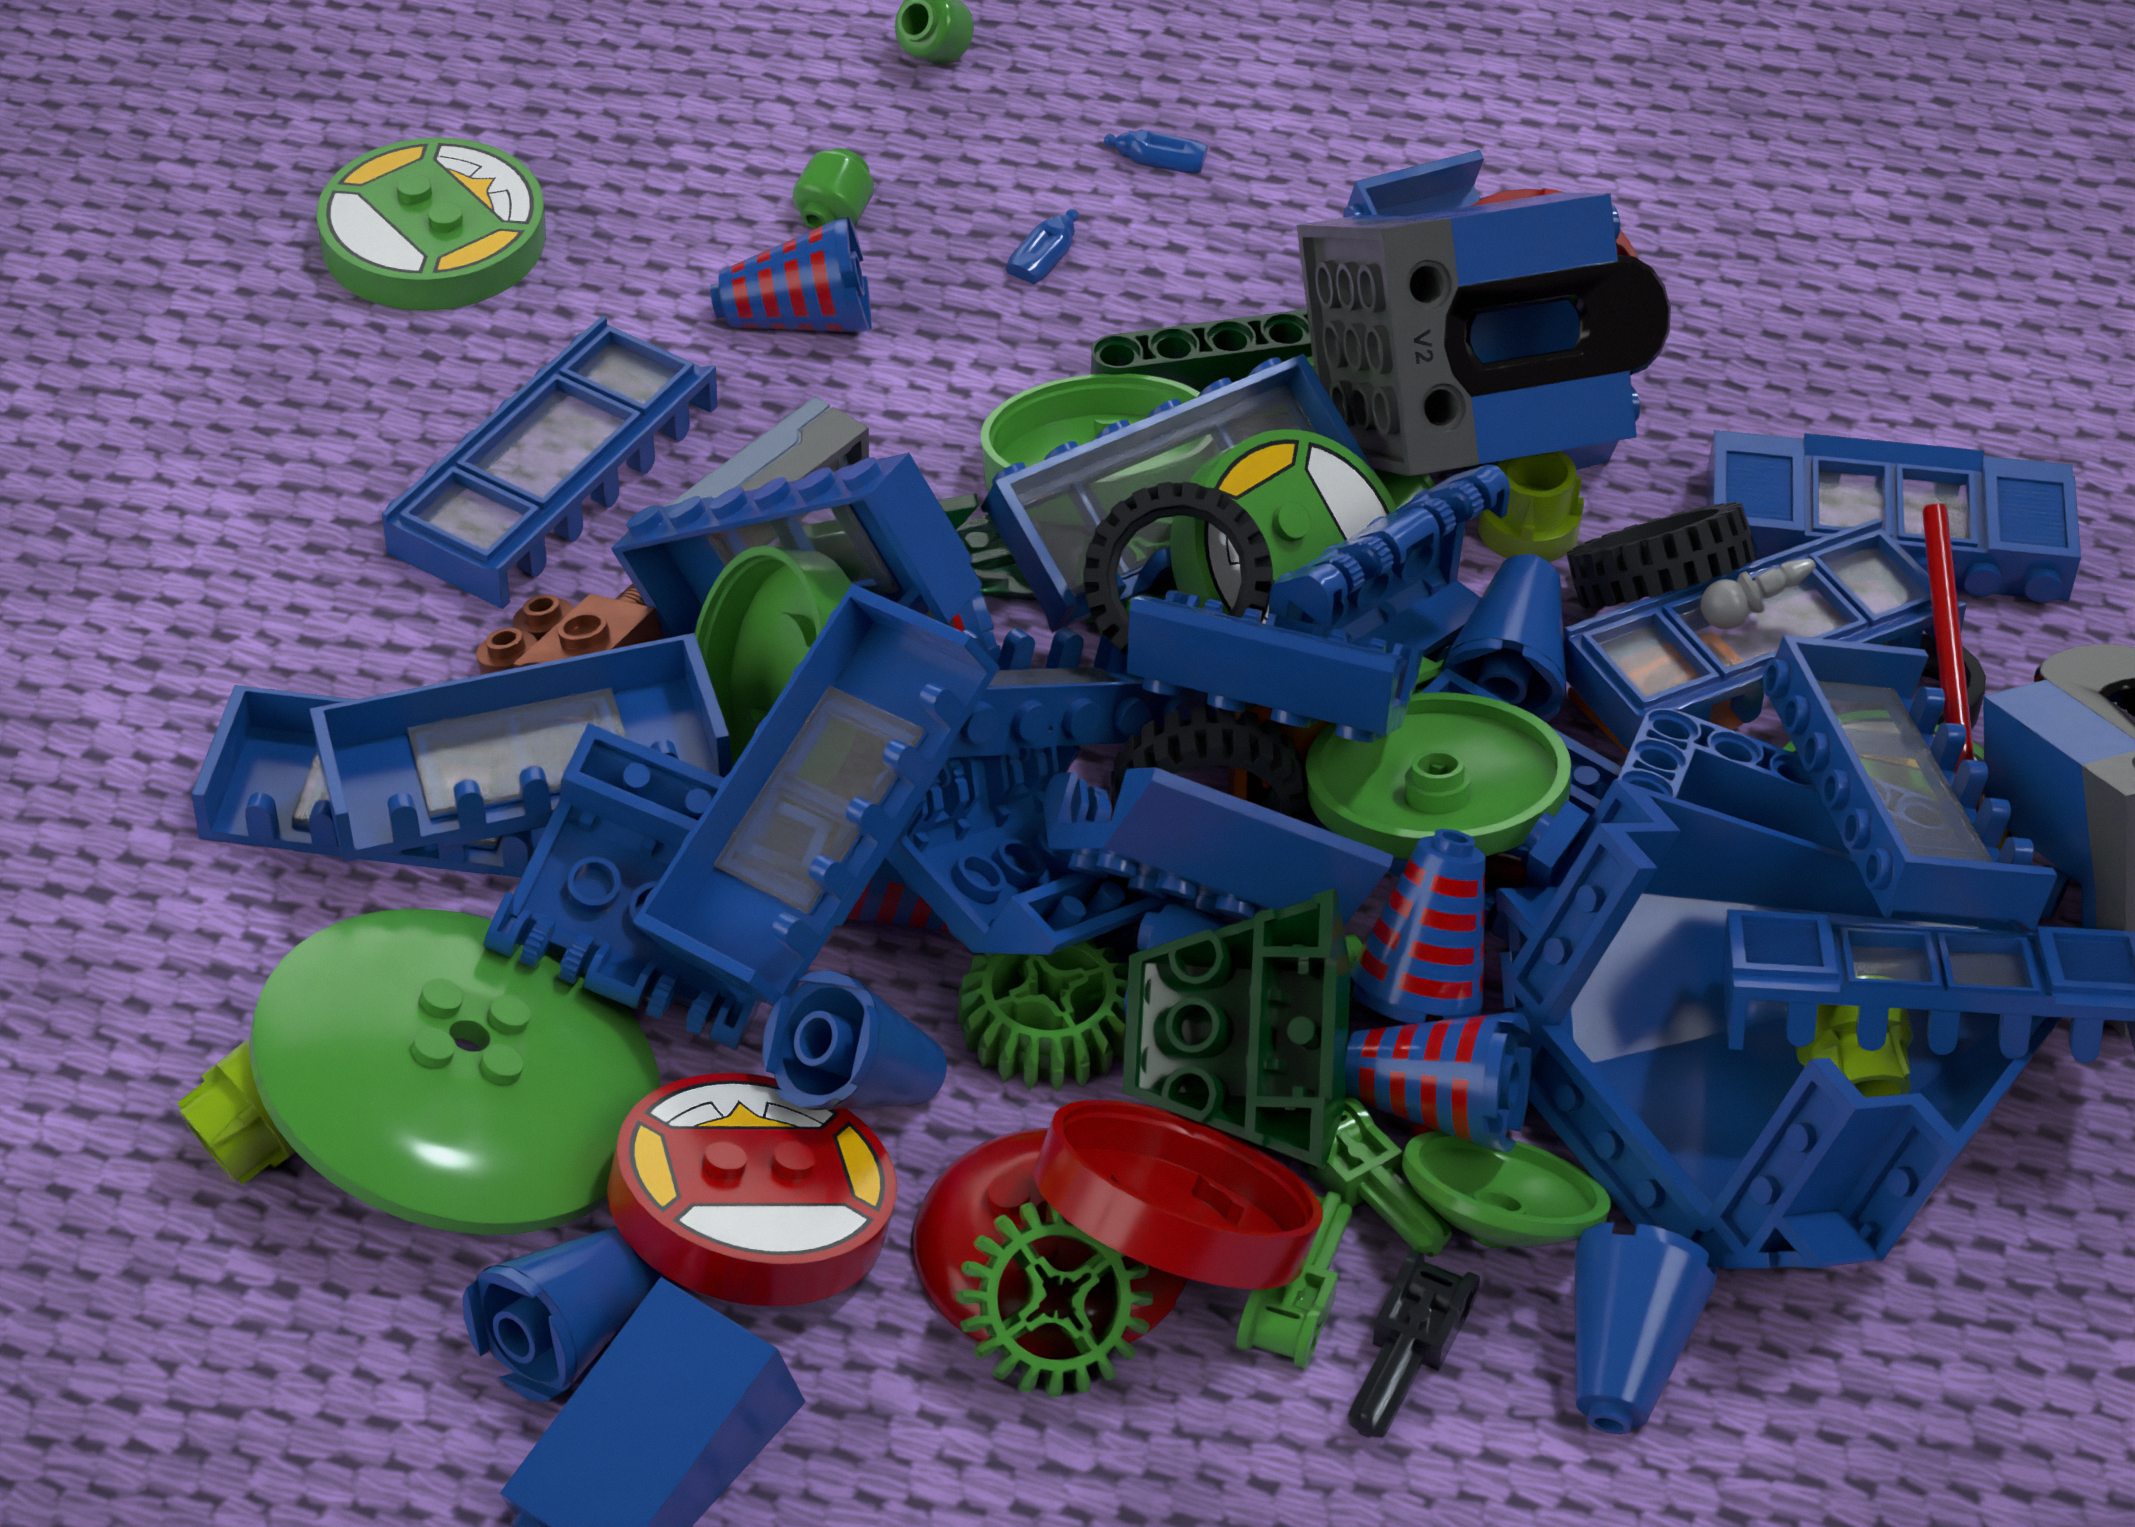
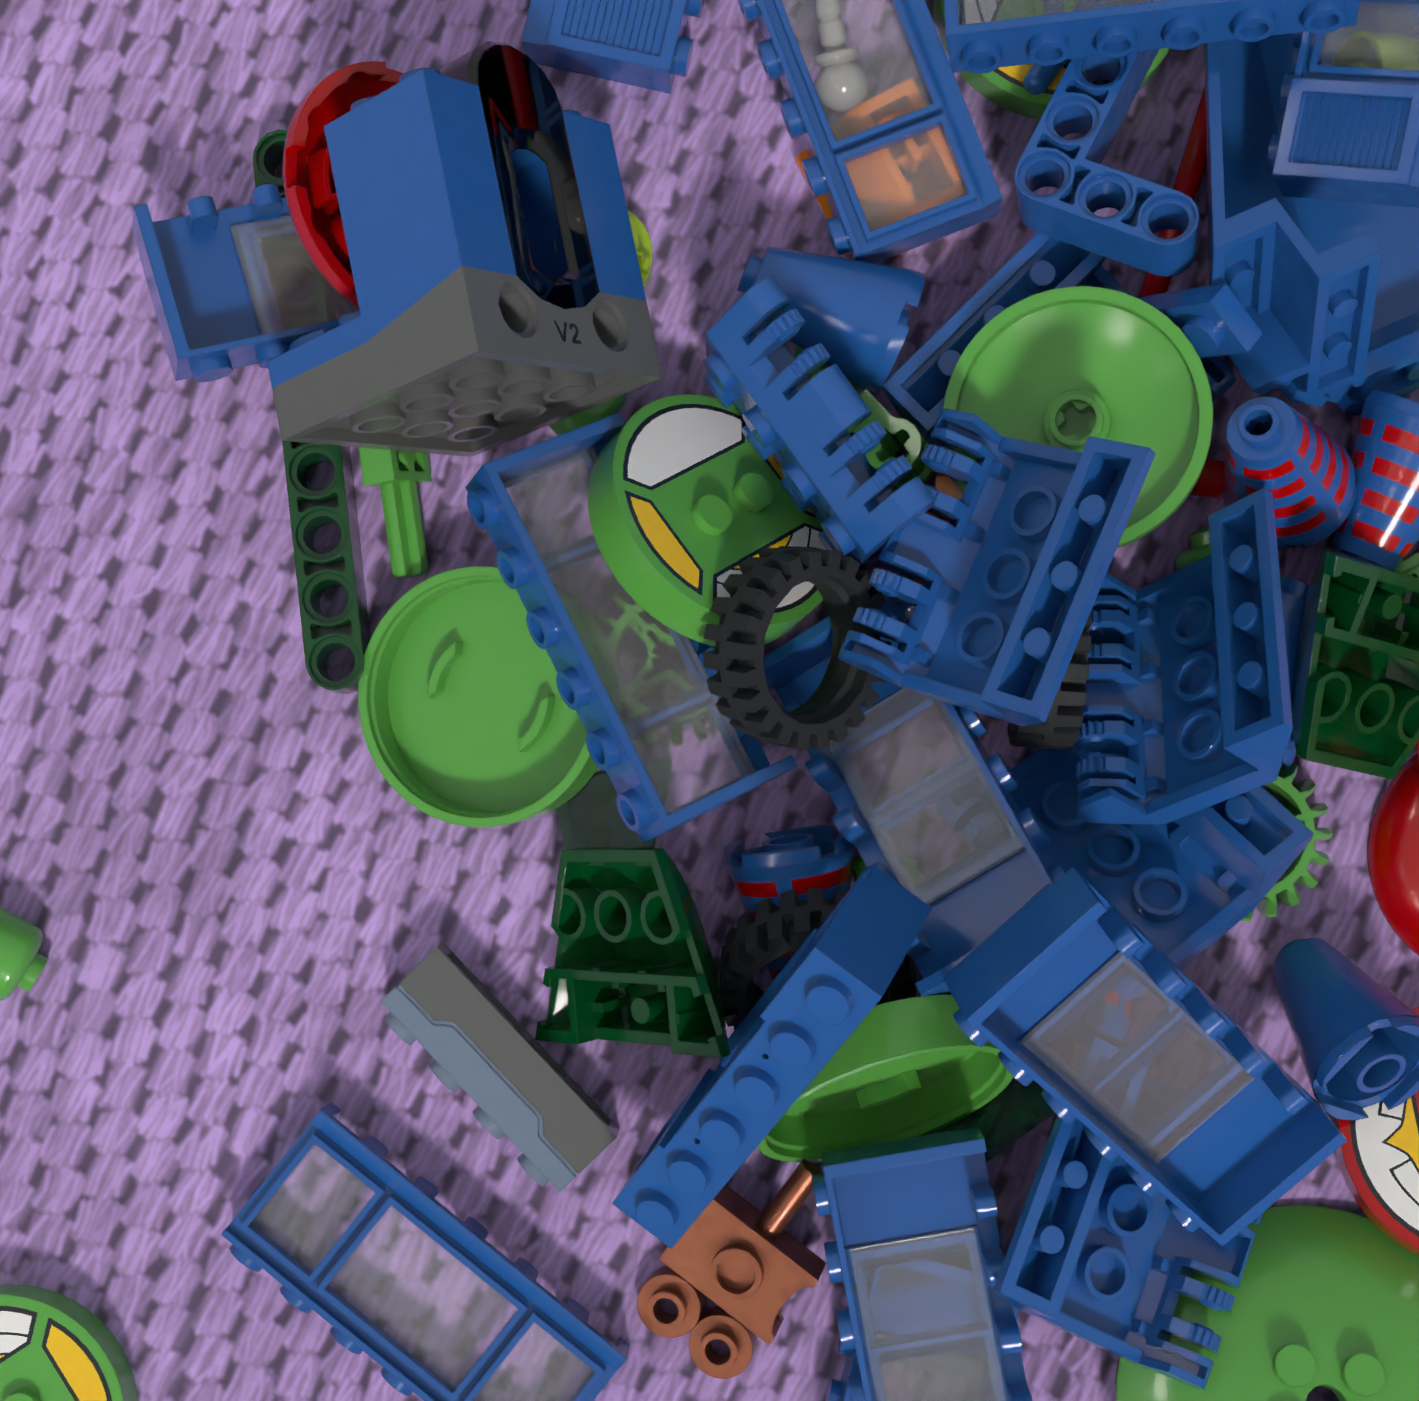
camera: 80 degrees left, 40 degrees up
blue cone [710,217,872,333] -> none
blue piece [1006,209,1079,284] -> none
black tyre [1567,502,1757,609] -> none

